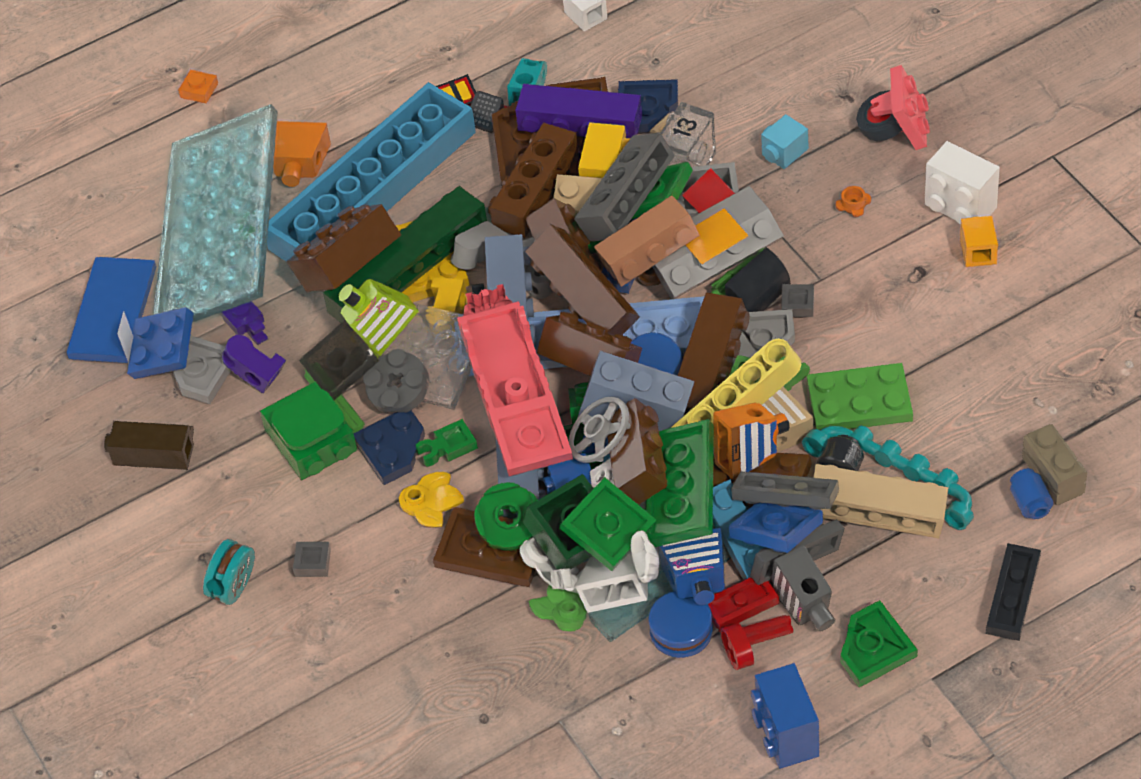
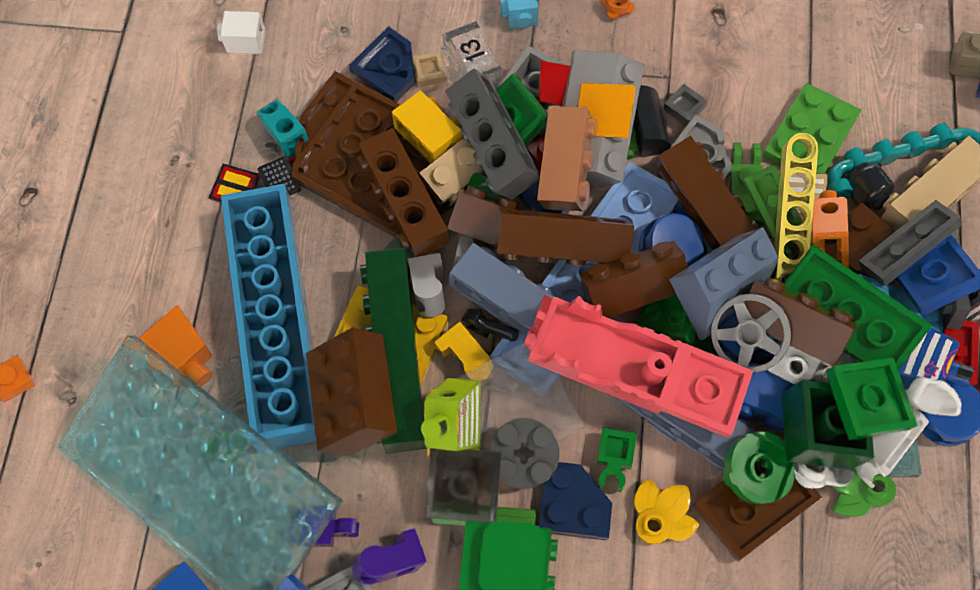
camera: 55 degrees left, 15 degrees up
dark purple brick [516,84,642,139] -> none

